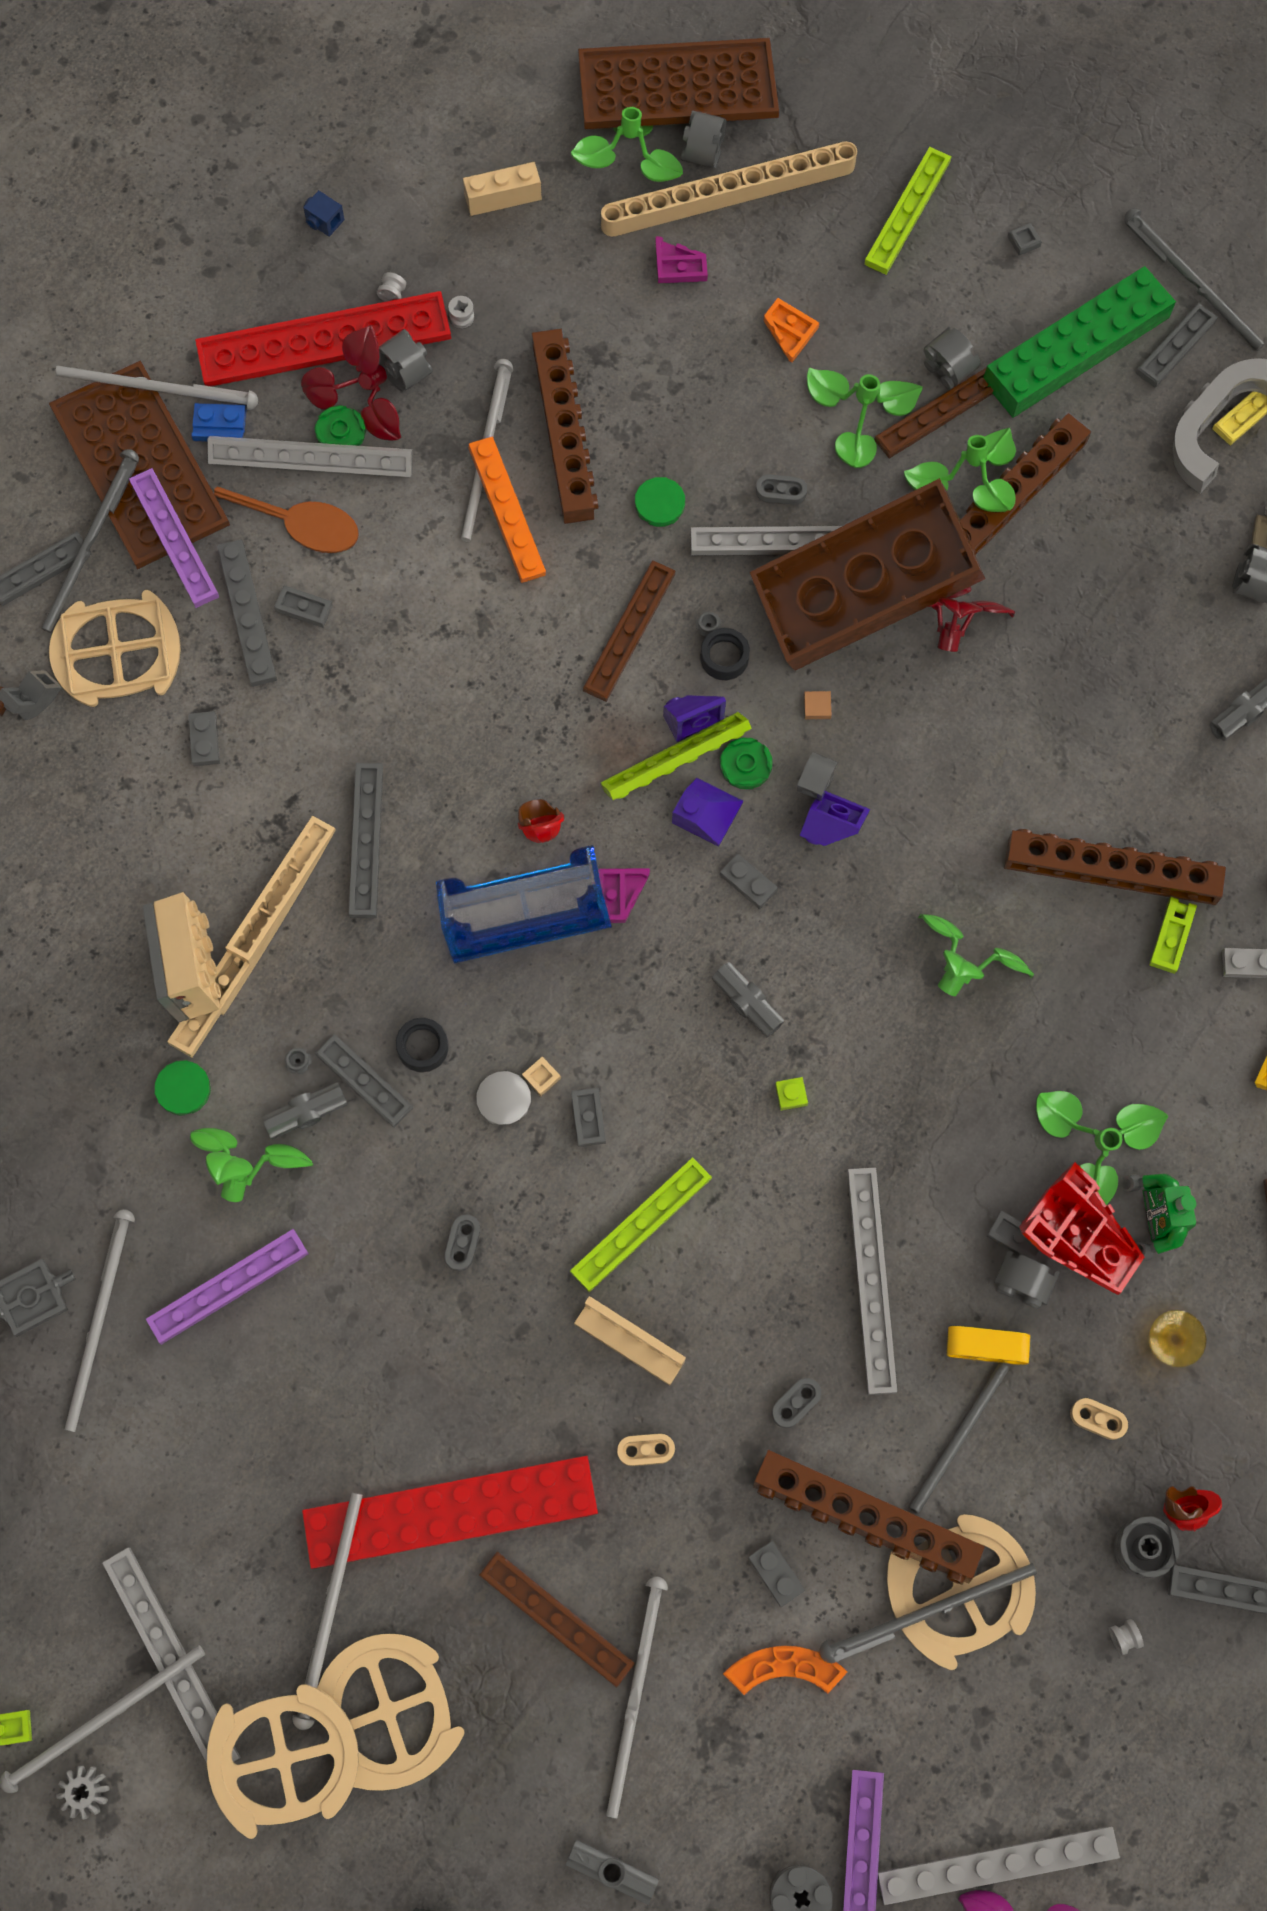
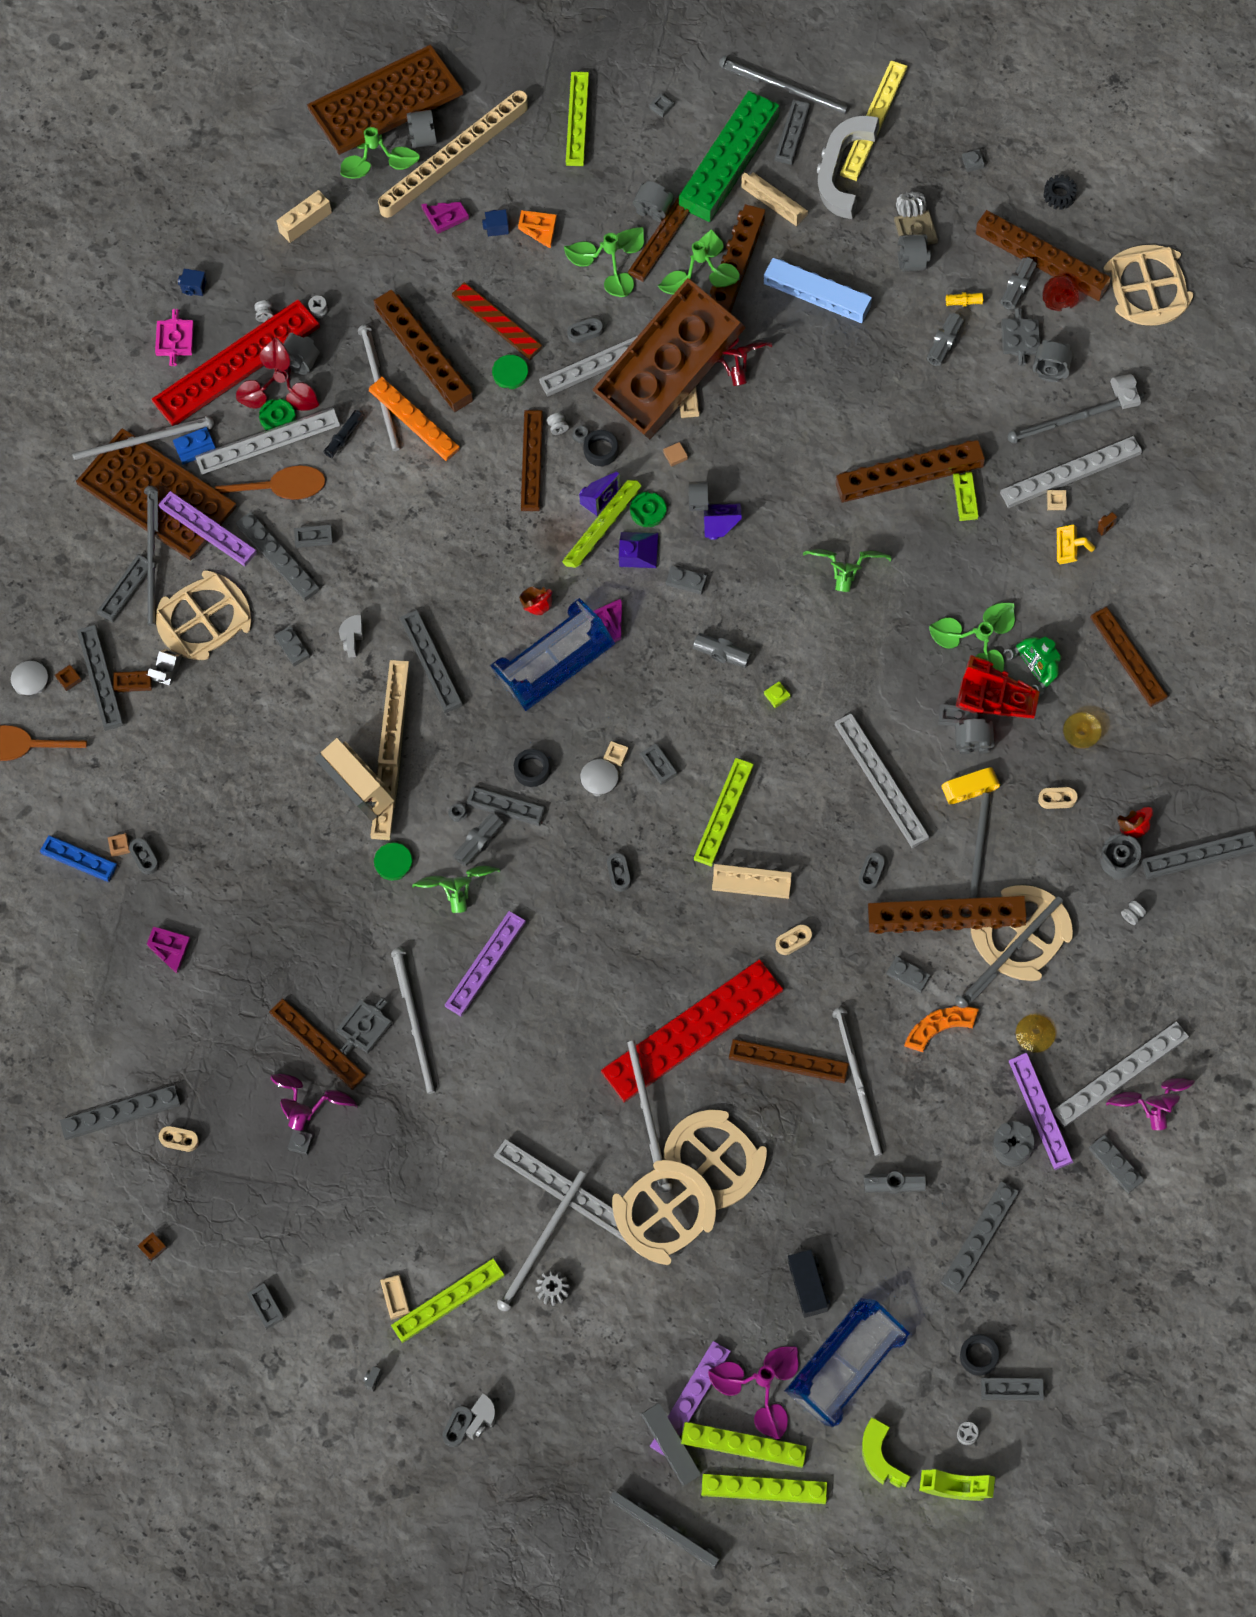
camera: 20 degrees left, 5 degrees down
none -> dark pink plate [155,309,194,366]
none -> black pin [323,410,364,458]
none -> light grey brick [339,615,363,658]
none -> reddish brown tile [452,282,542,360]
none -> dark blue brick [482,210,509,237]
none -> light grey wheel [547,412,569,435]
none -> tan tile [680,387,699,418]
none -> tan fence [742,172,808,226]
none -> light blue brick [764,258,872,323]
none -> clear yellow dish [1015,1015,1055,1053]

